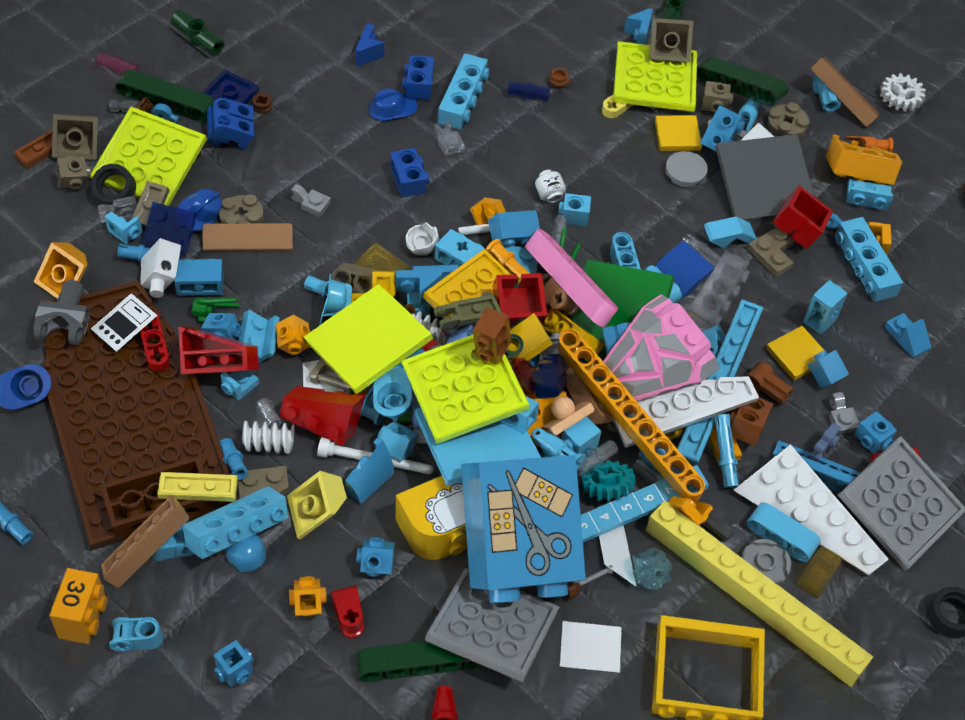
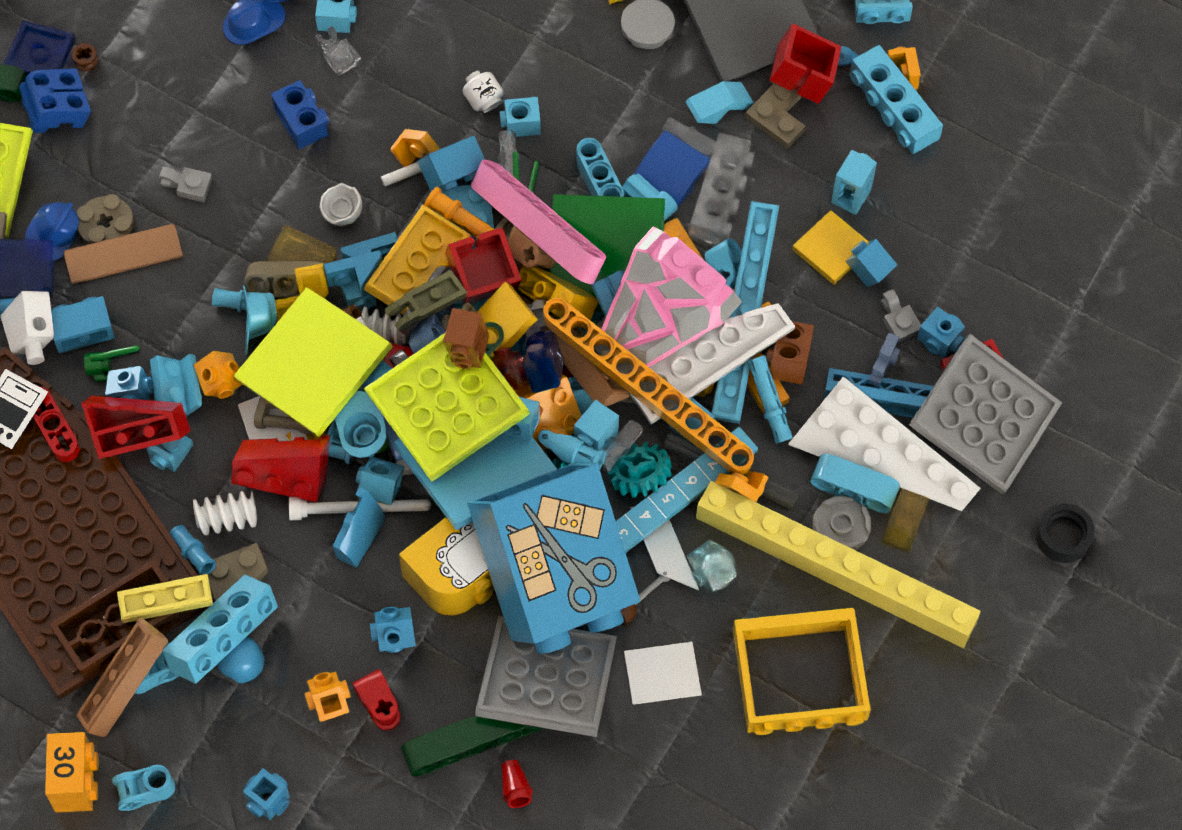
camera: 10 degrees left, 10 degrees up
clear pin [256,398,282,429] -> none
light yellow slope [287,471,347,539] -> none
medium azure brick [435,229,485,267] -> none
light nougat tile [543,396,595,436] -> none
dark orange piece [745,361,794,405] -> none
dark azure slope [884,313,931,359] -> none

